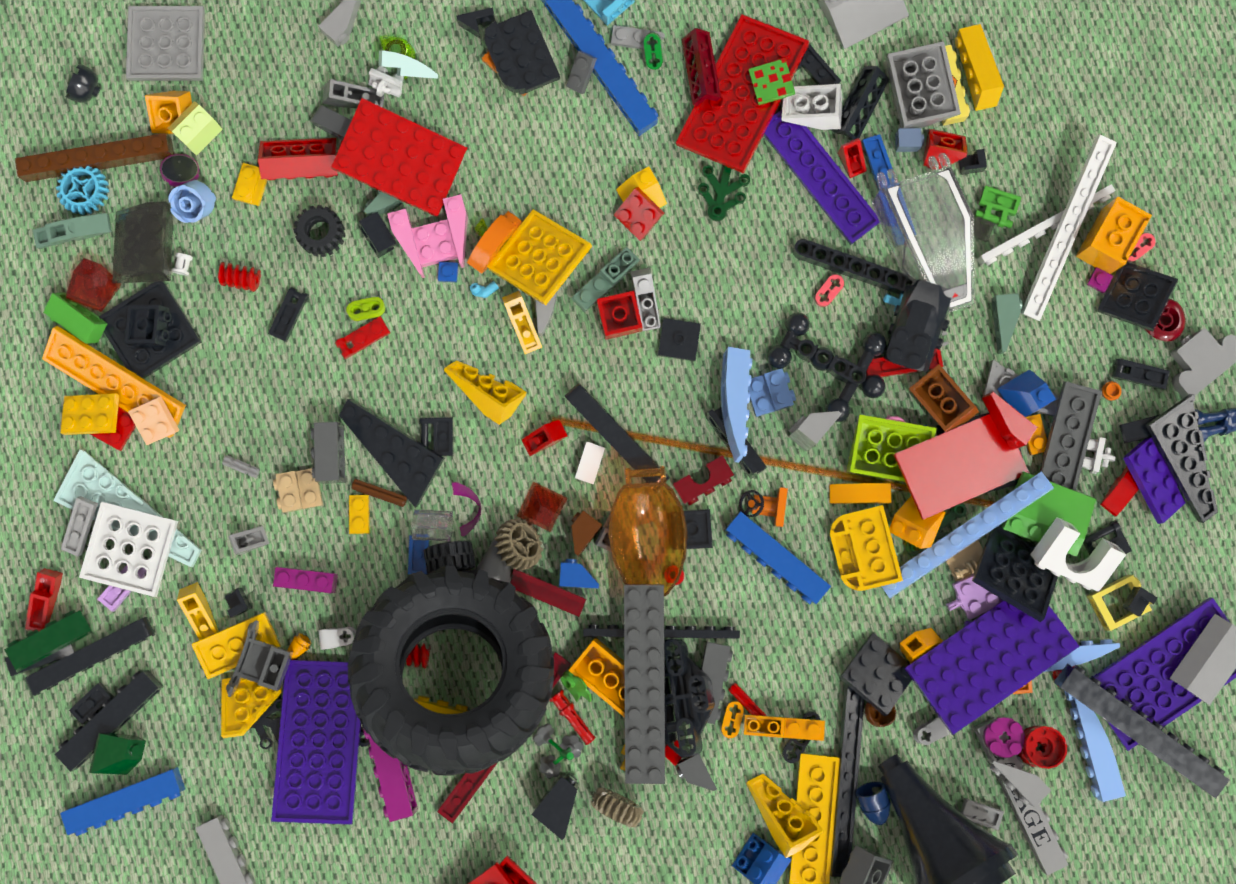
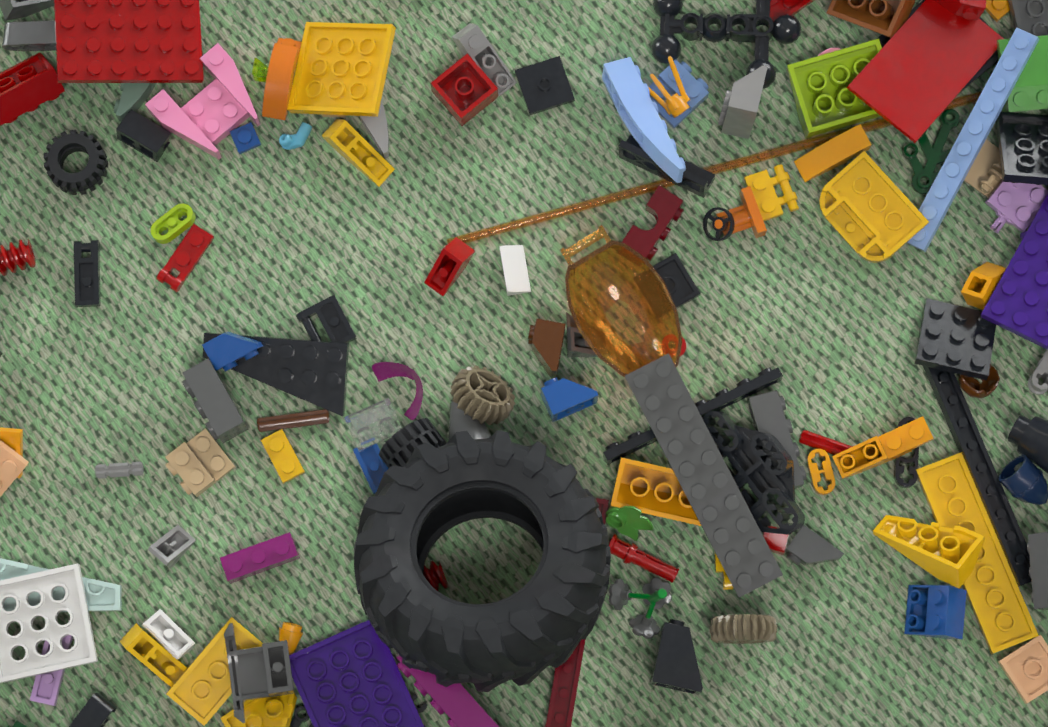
camera: 25 degrees left, 5 degrees down
black panel [225,588,252,618] -> none
white piece [318,627,356,650] -> none
yellow wedge [444,360,527,425] -> none
dark red fence [510,569,587,617] -> none
clear red slope [517,482,568,532] -> none
black beam [564,383,670,491] -> none
sand green slope [572,247,640,313] -> none
blue brick [725,512,831,605] -> none
light orange slope [889,496,945,549] -> none
none -> white slope [142,609,195,660]
none -> blue slope [202,332,263,372]
none -> light orange plant [648,56,690,118]
none -> yellow plate [744,164,799,221]

